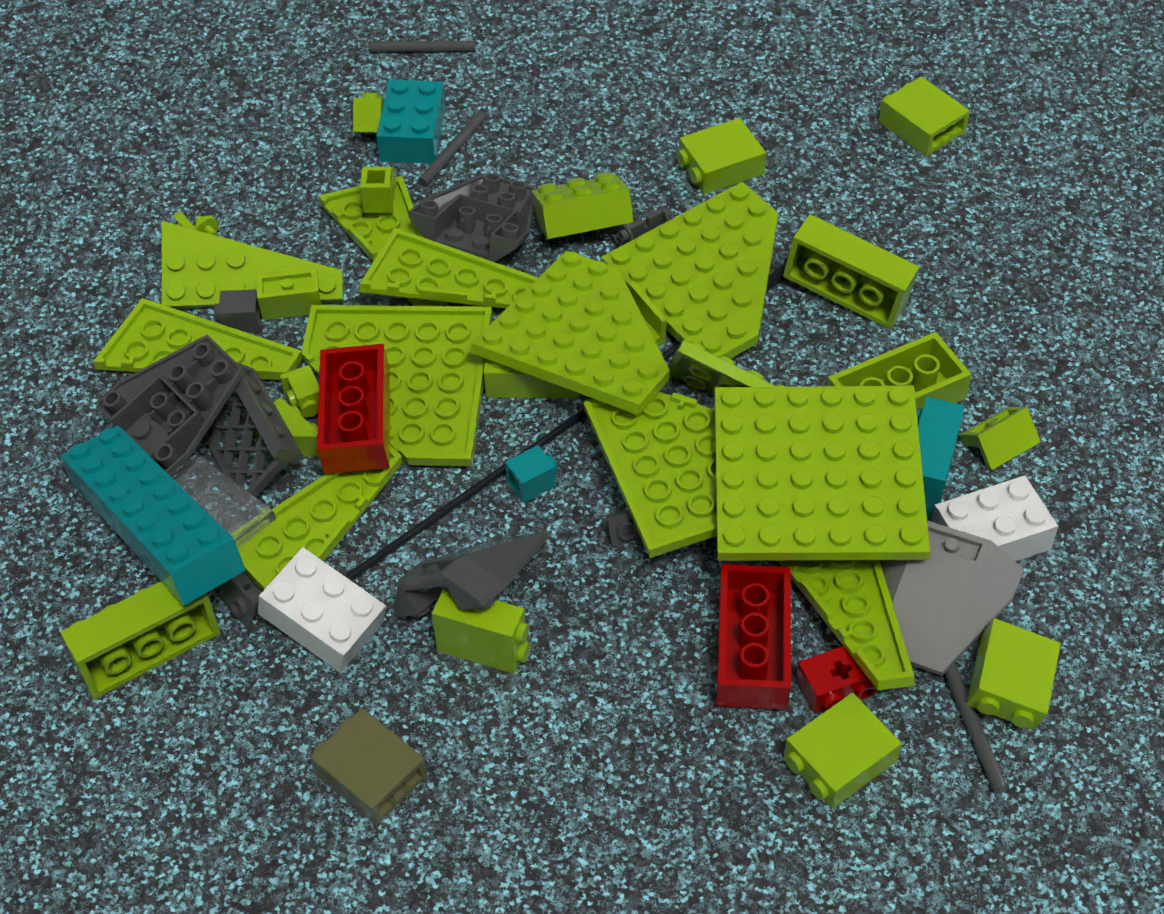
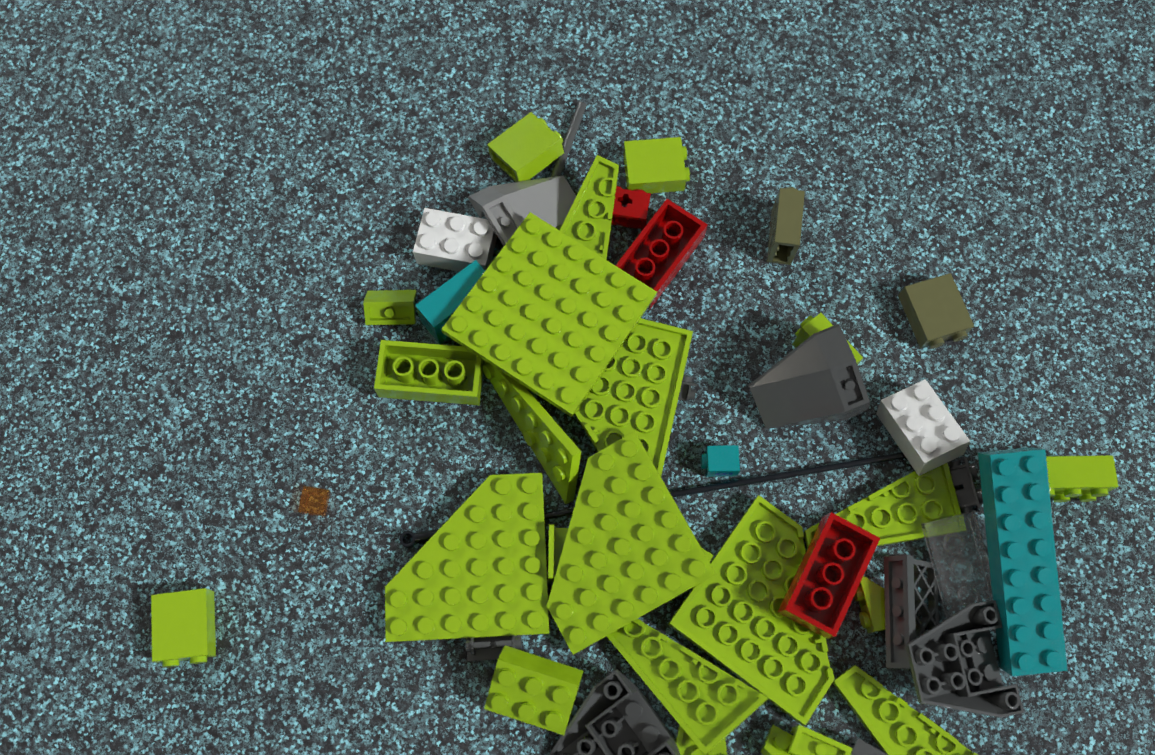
camera: 150 degrees left, 20 degrees up
lime brick [279,365,319,419] -> none
lime brick [676,118,767,194] -> none
lime brick [783,214,920,329] -> none
none -> clear orange tile [298,486,331,517]
none -> olive brick [767,187,805,265]

